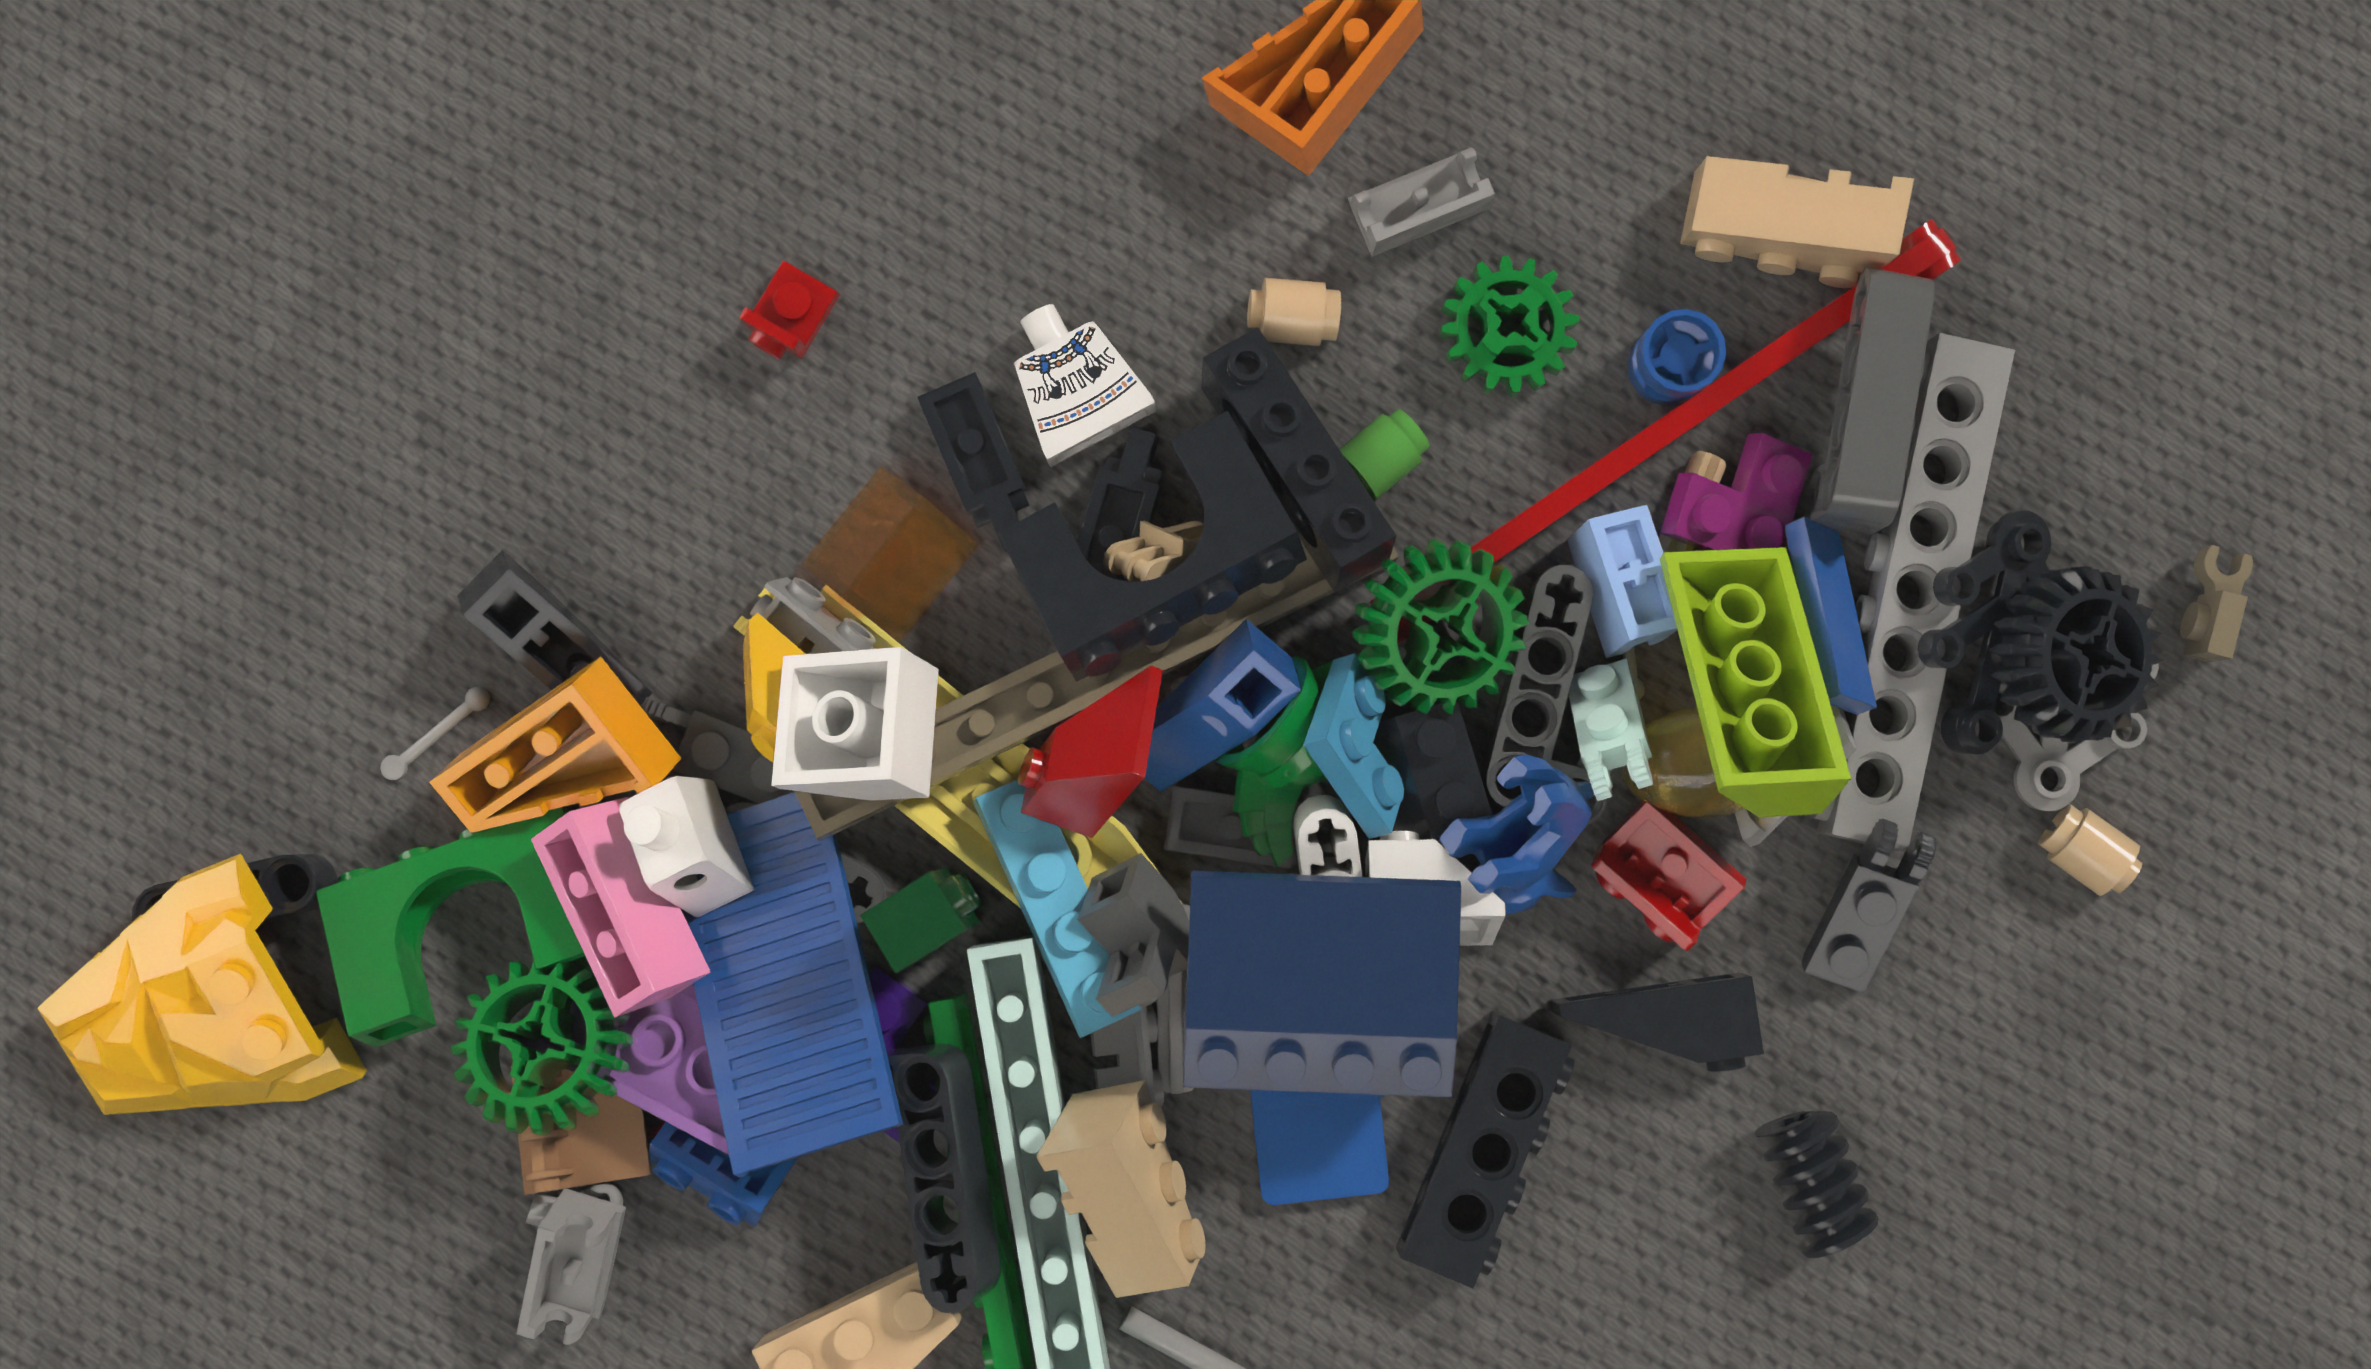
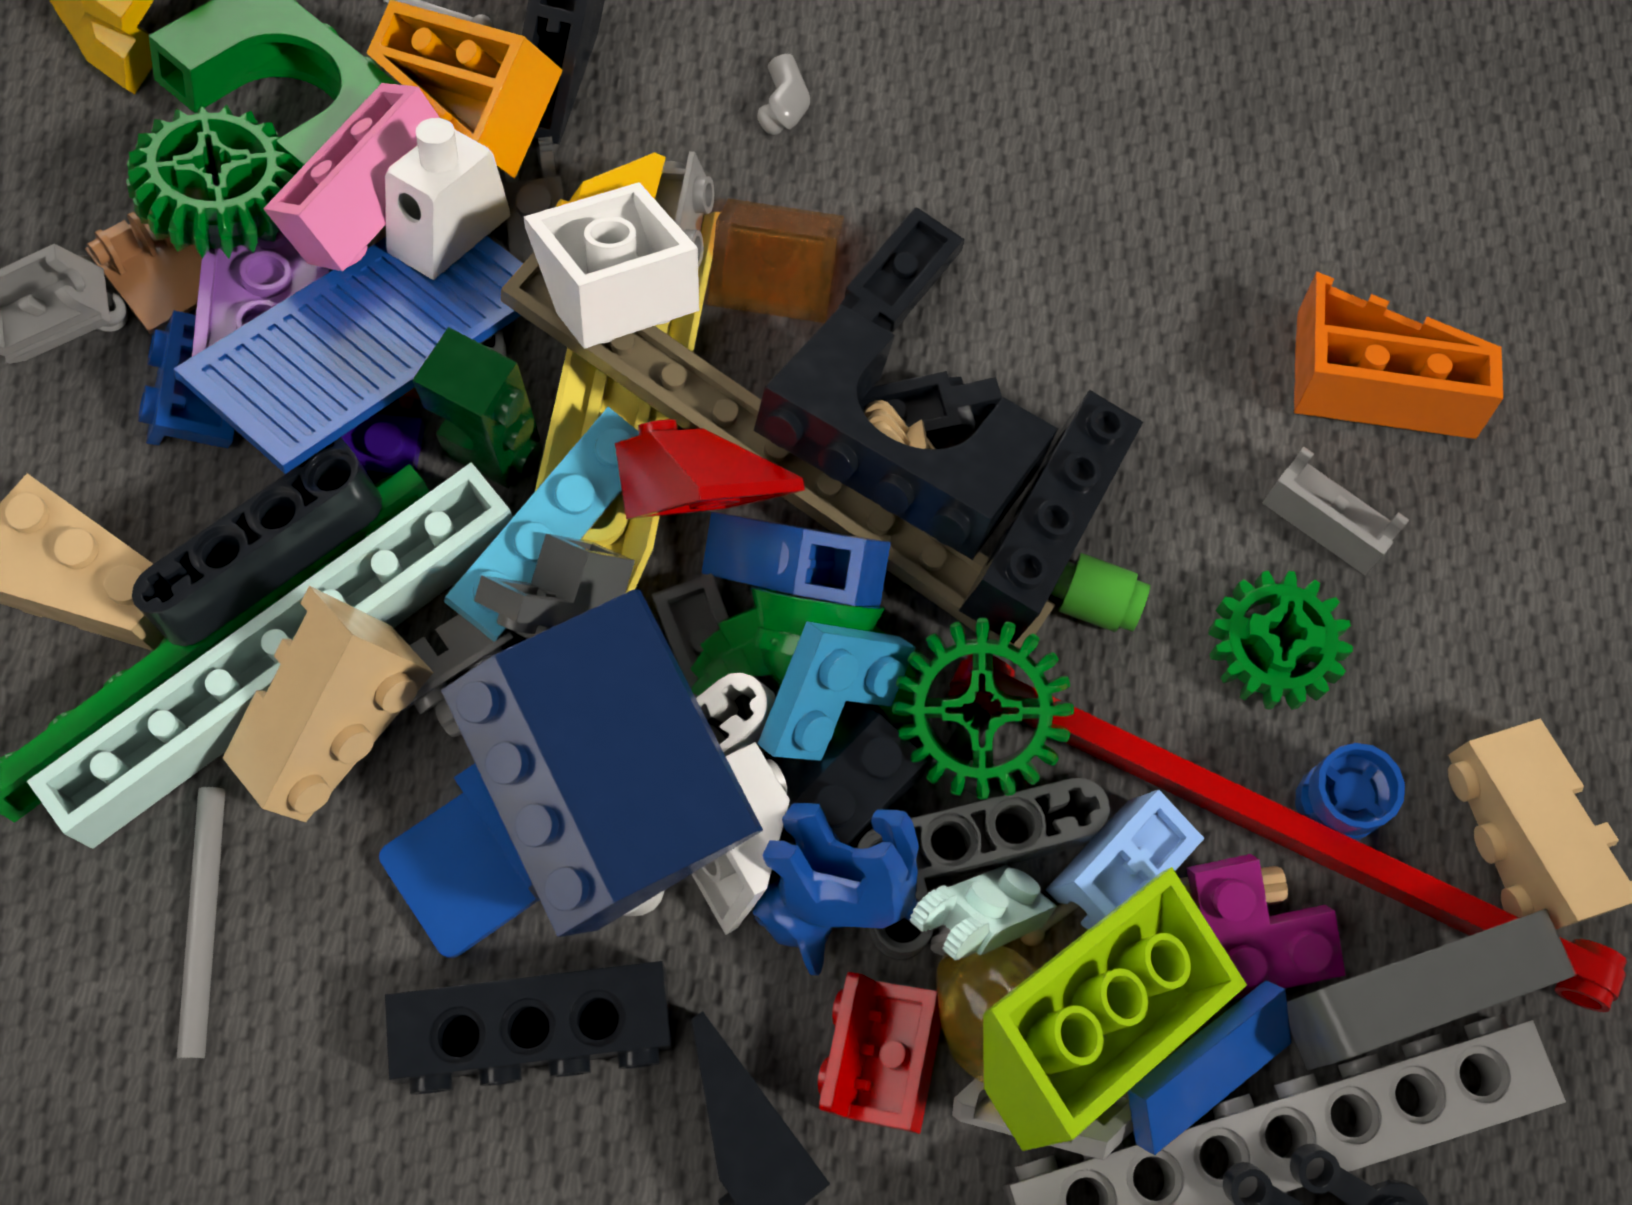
camera: 55 degrees right, 15 degrees down
red bracket [739,260,840,360] -> none
white torso [1014,304,1156,467] -> none
tan brick [1247,278,1341,346] -> none
none -> light grey arm [757,54,810,135]

